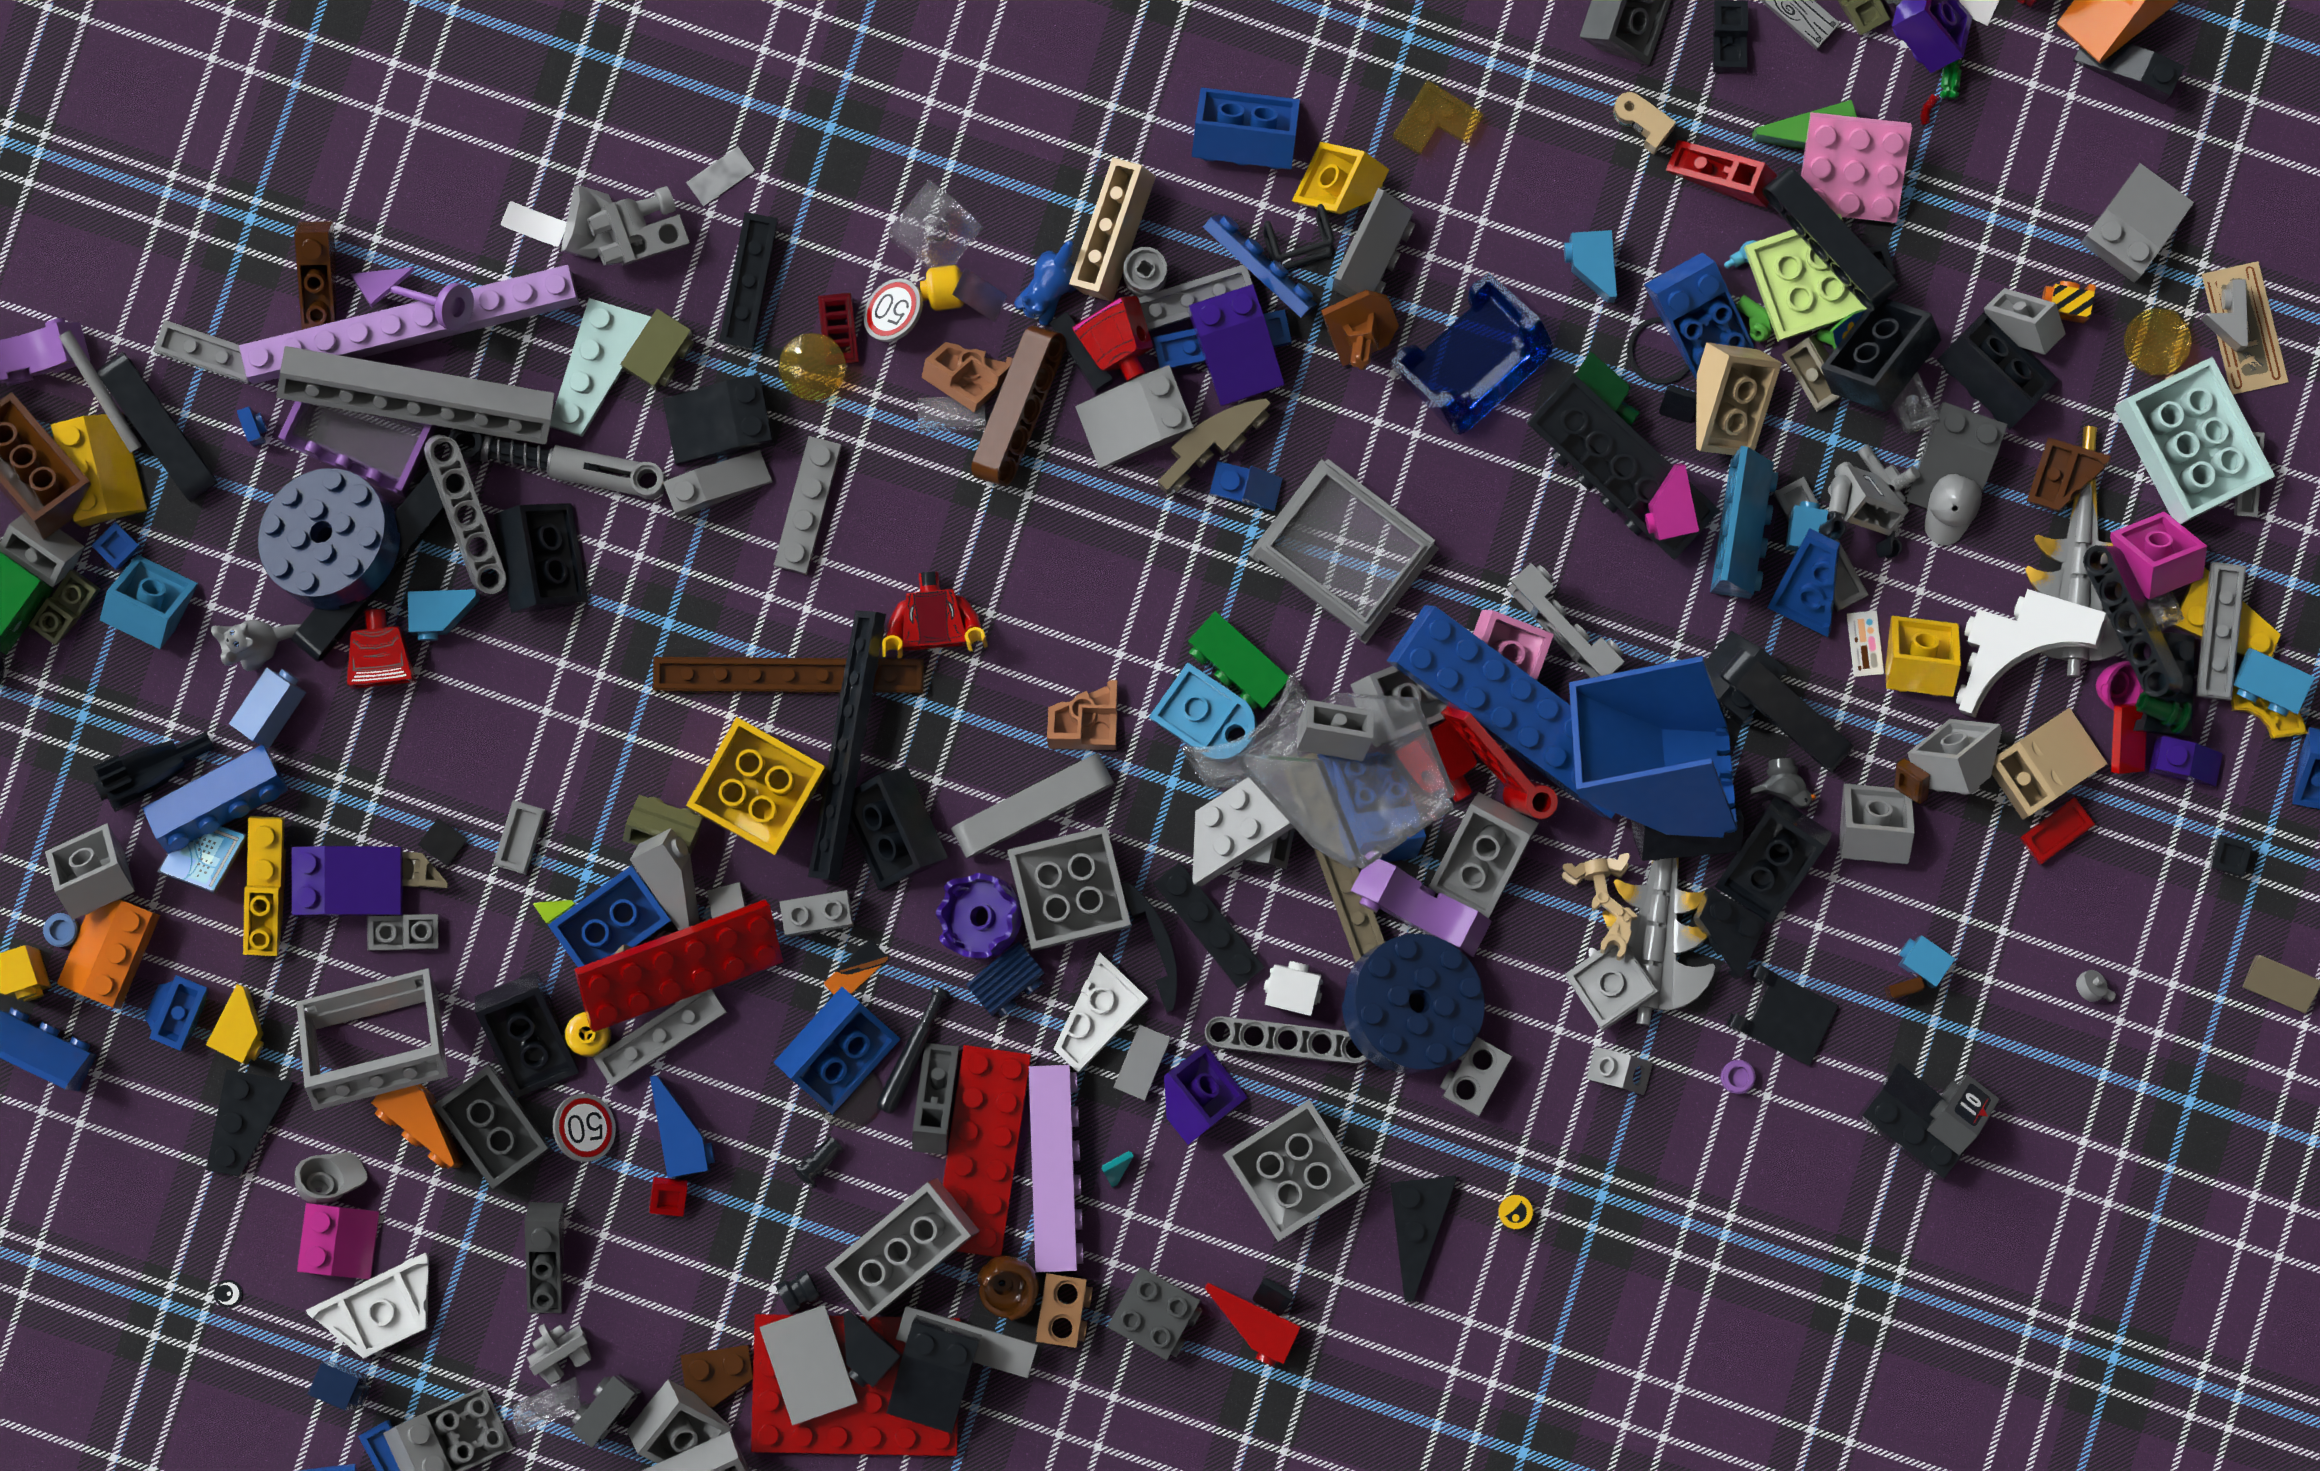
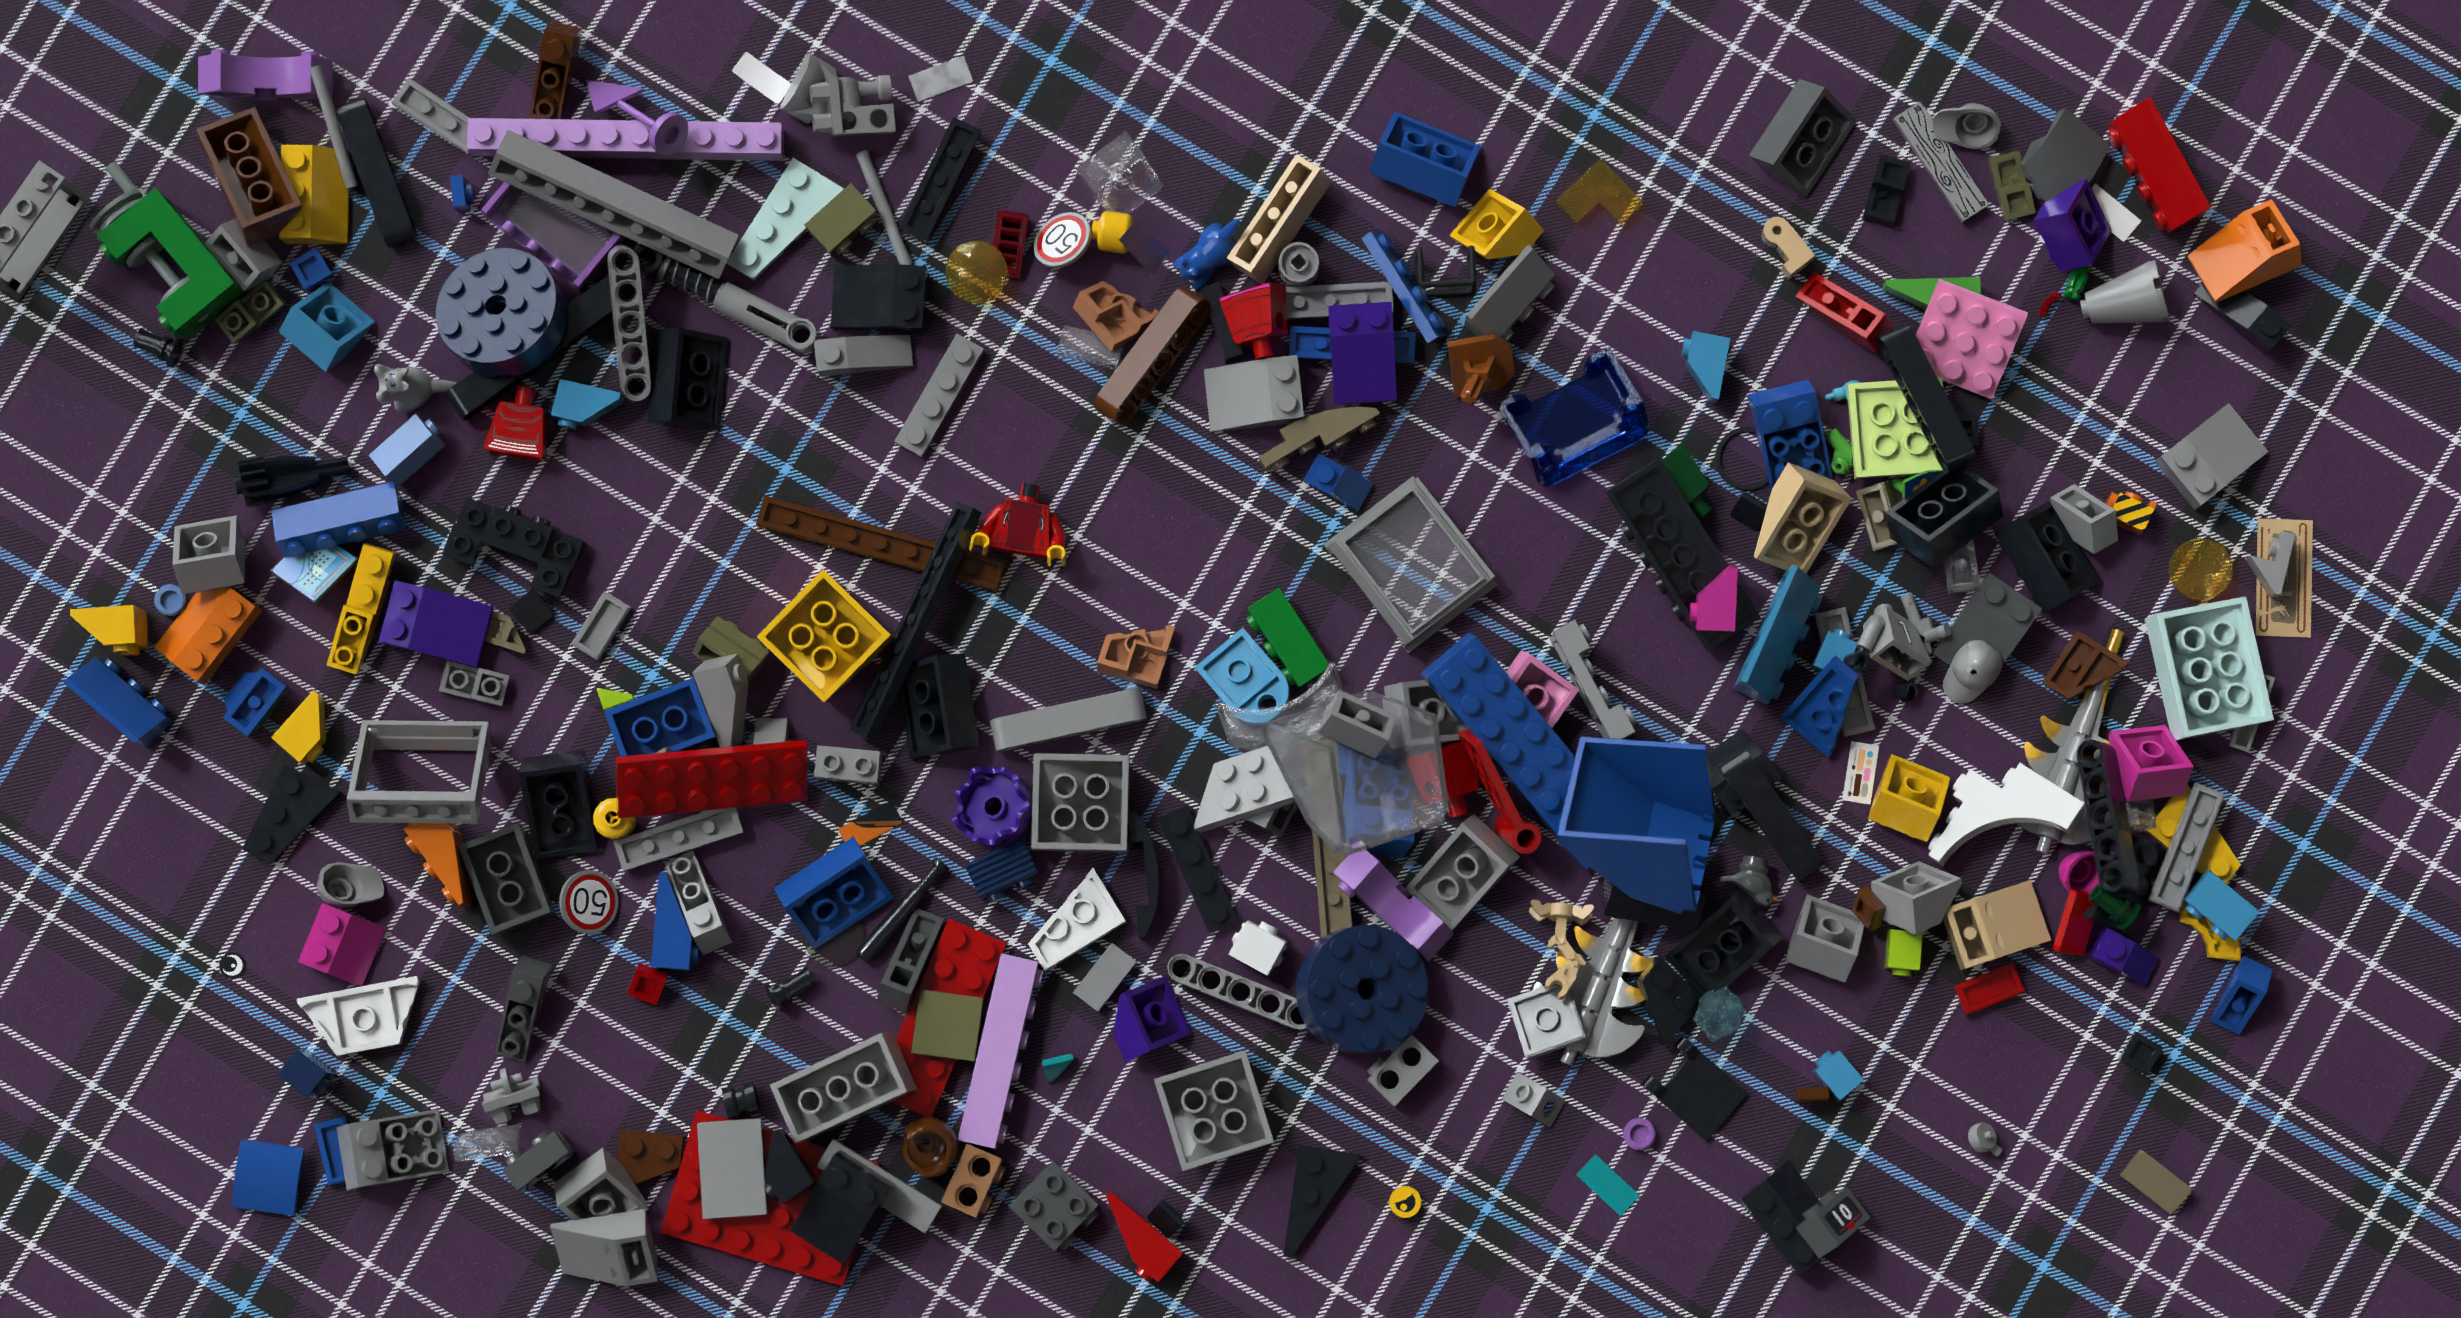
camera: 20 degrees right, 0 degrees up
none -> black bracket [442,497,586,600]
none -> light grey slope [664,850,732,955]
none -> light grey bar [856,150,913,265]
none -> olive tile [911,990,984,1061]
none -> teal sticker [1577,1154,1640,1217]
none -> clear light blue brick [1693,986,1745,1043]
none -> lime brick [1884,929,1923,977]
none -> light grey cone [2080,260,2170,324]

